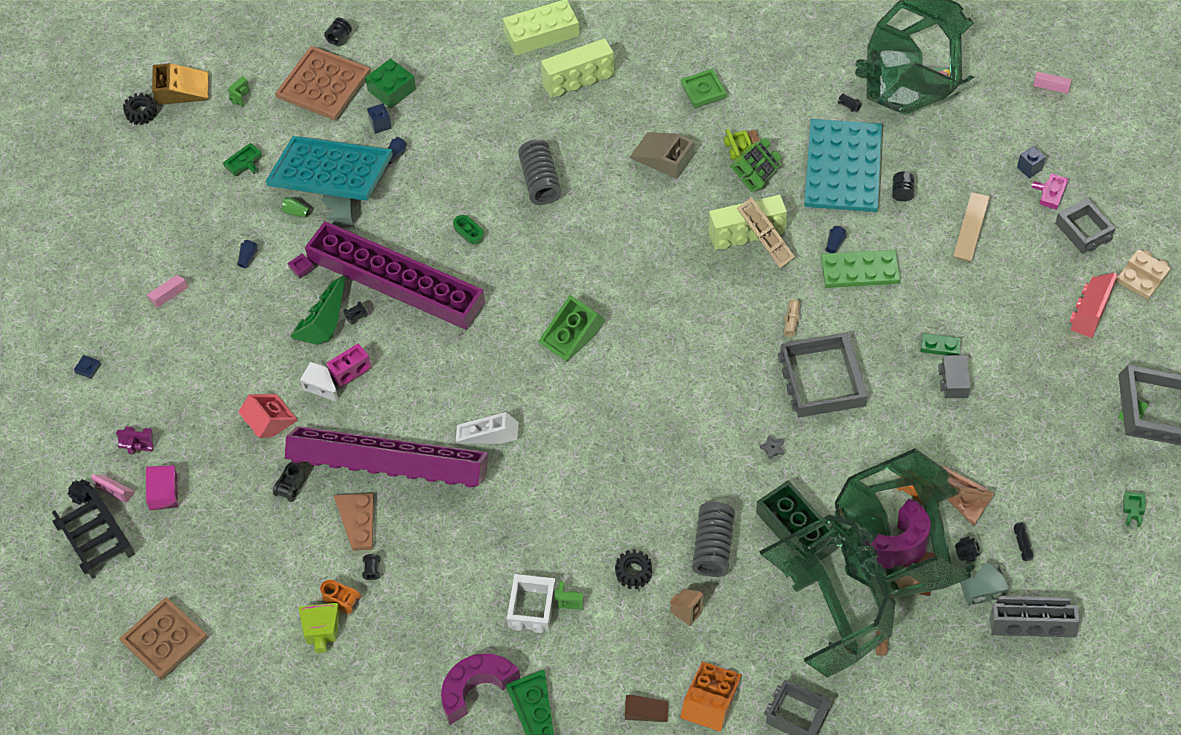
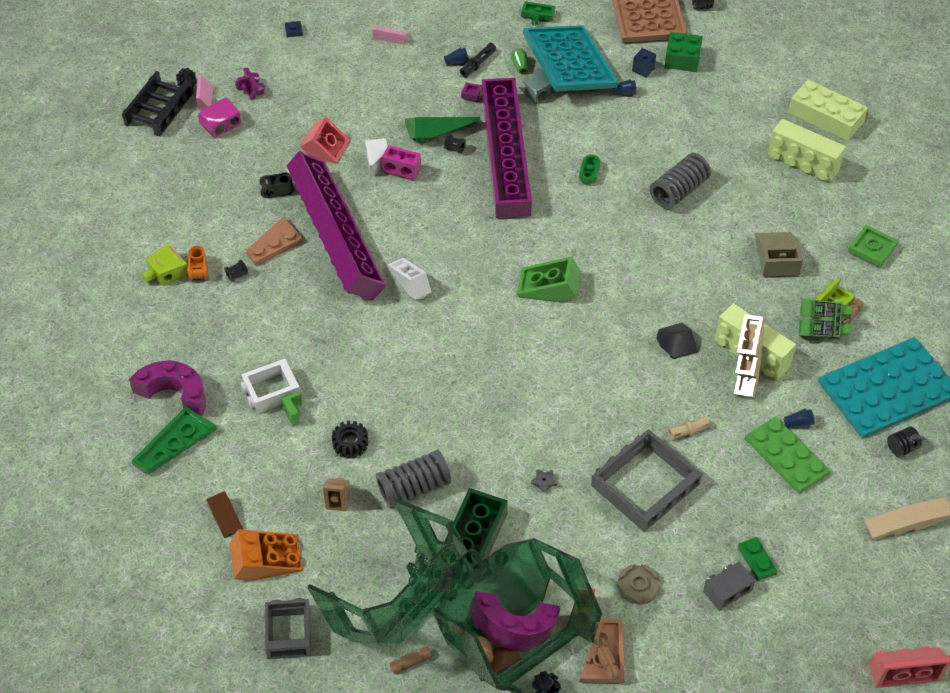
camera: 55 degrees right, 5 degrees down
medium nougat plate [119,597,208,680] -> none
none -> black pin [459,42,496,78]
none -> dark tan tile [617,564,660,605]
none -> black slope [656,323,698,359]

